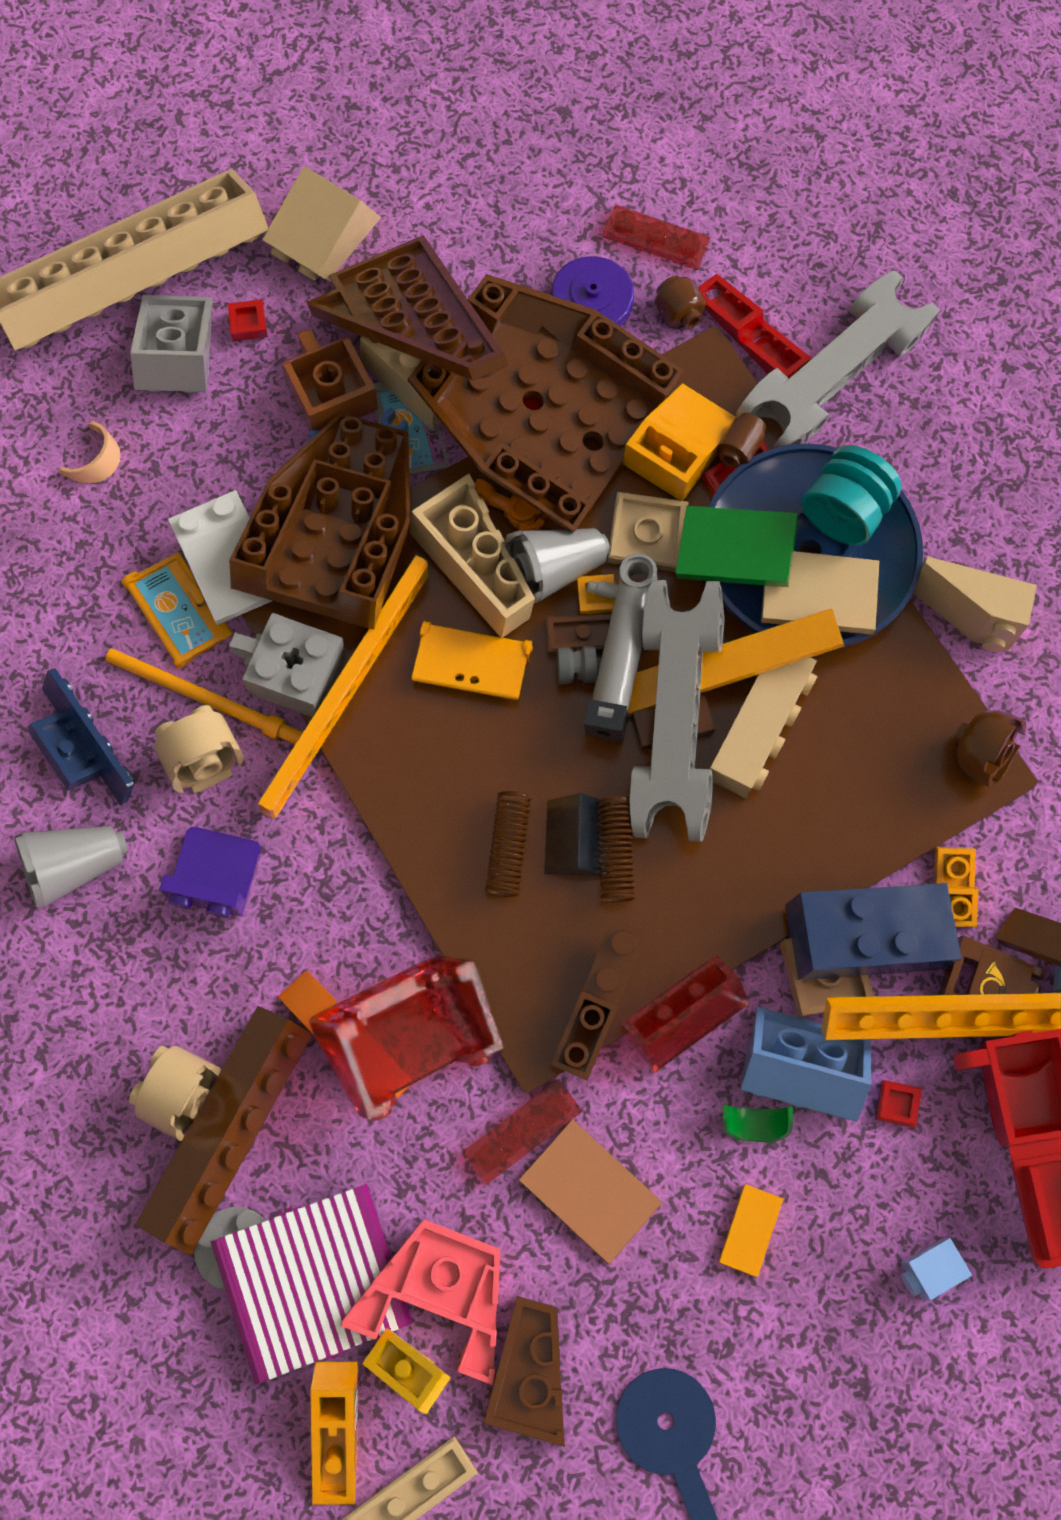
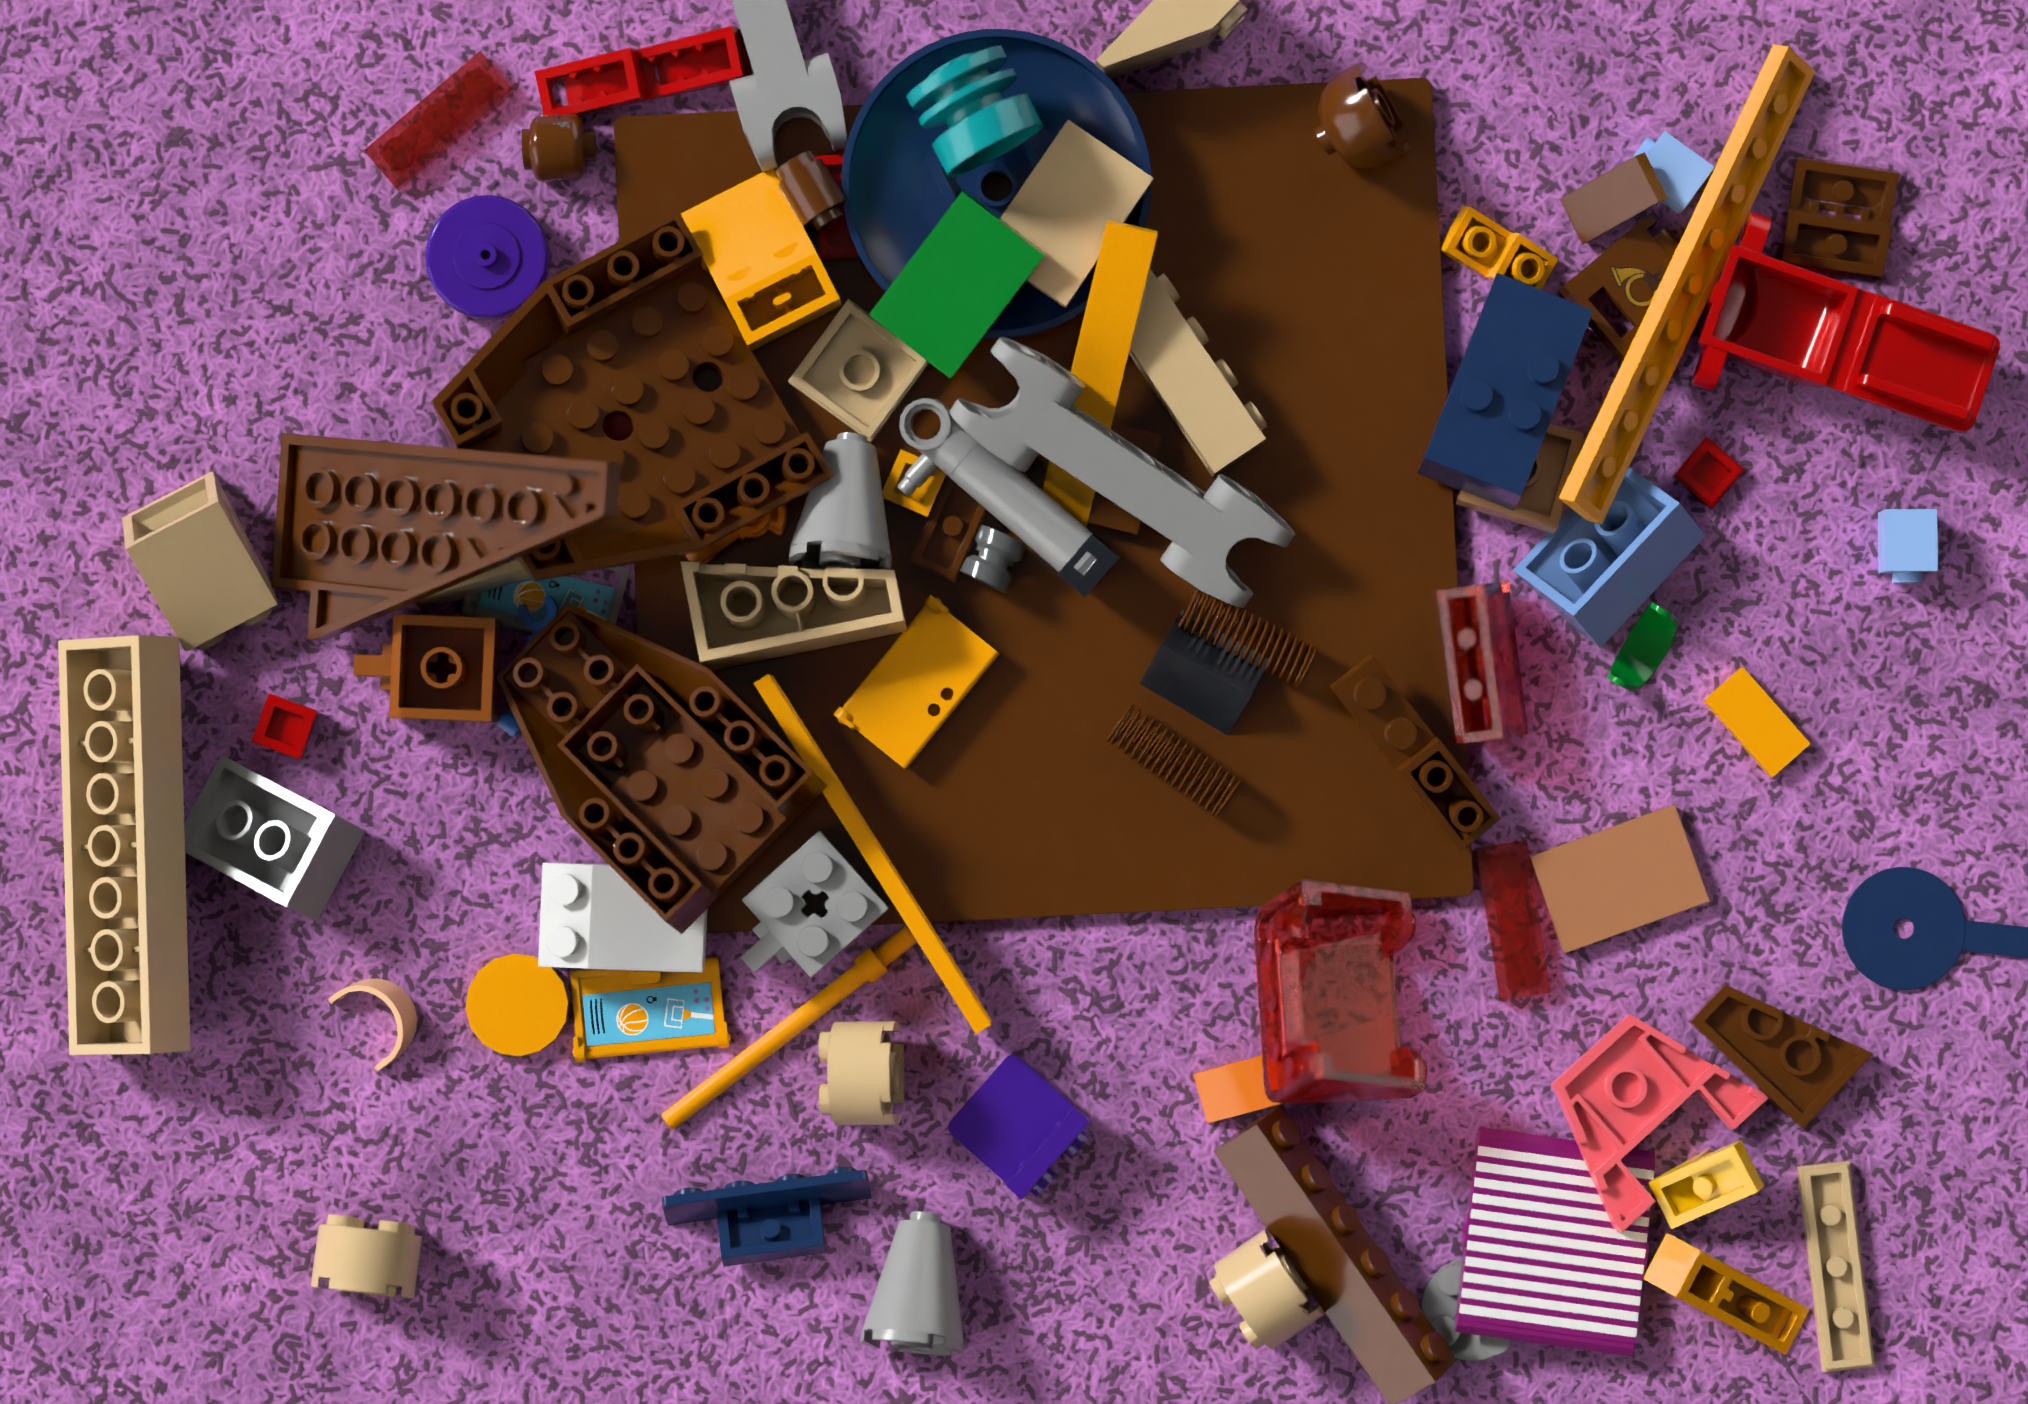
camera: 60 degrees left, 15 degrees up
none -> light orange tile [466,953,570,1057]

